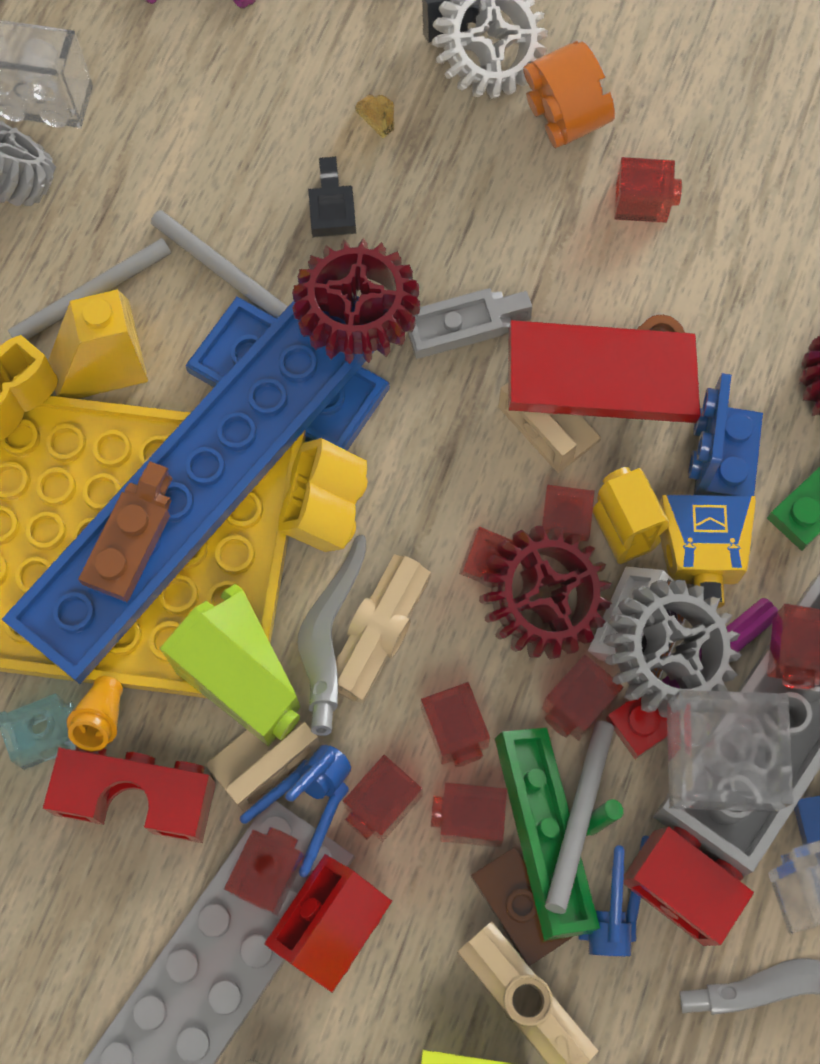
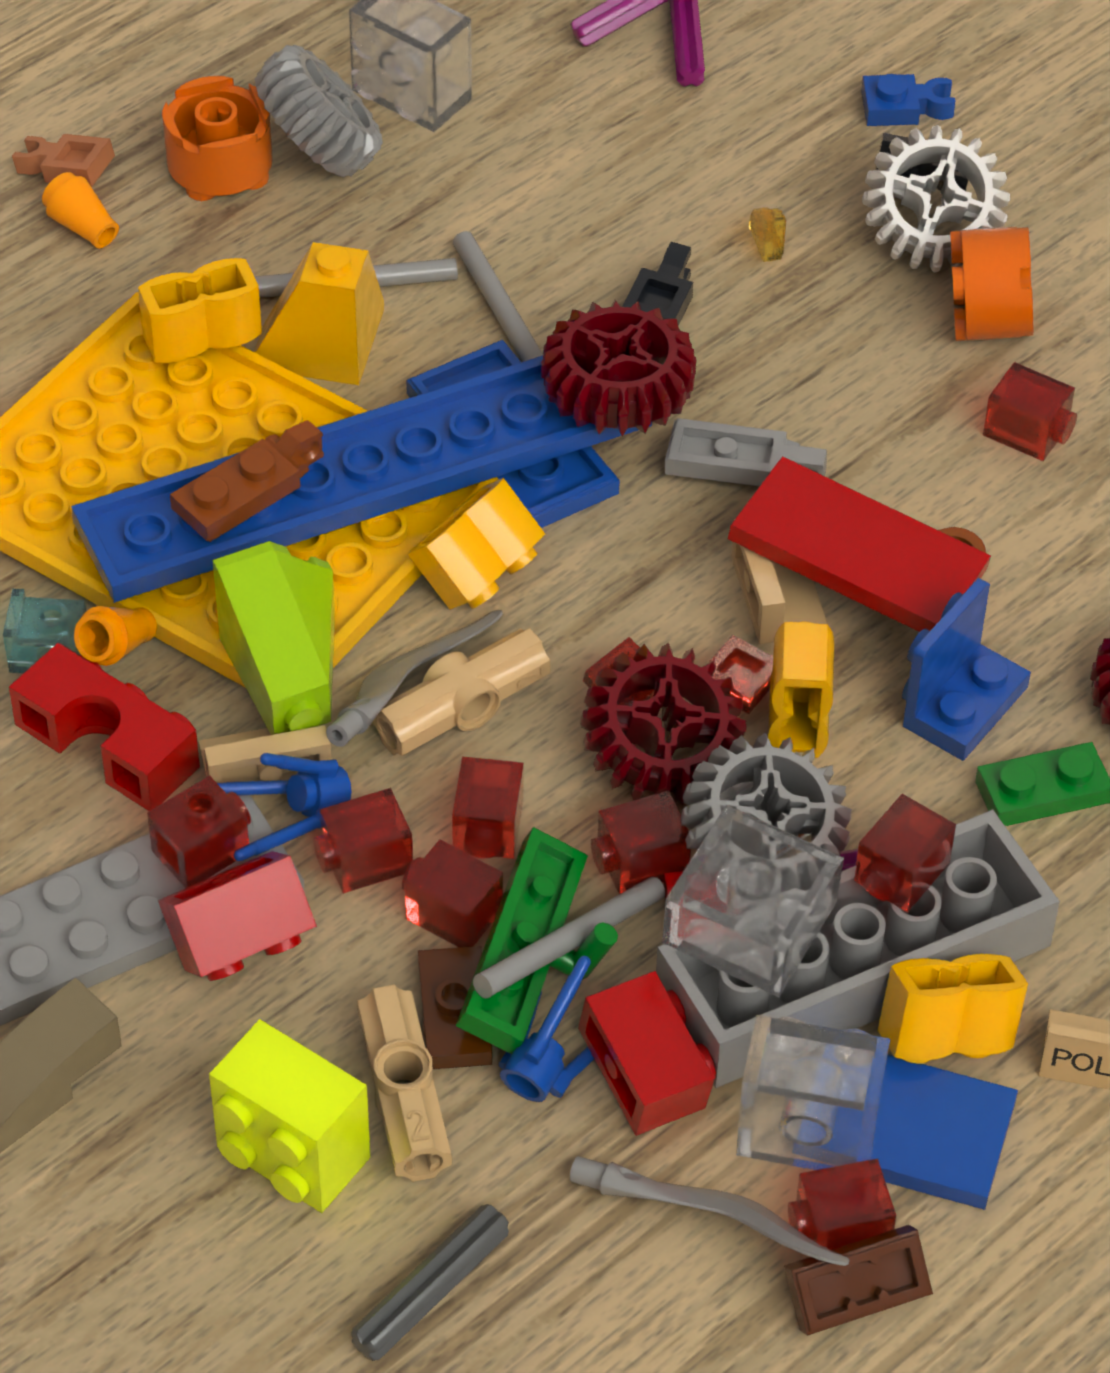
camera: 25 degrees right, 20 degrees down
torso [659,495,756,608] -> none

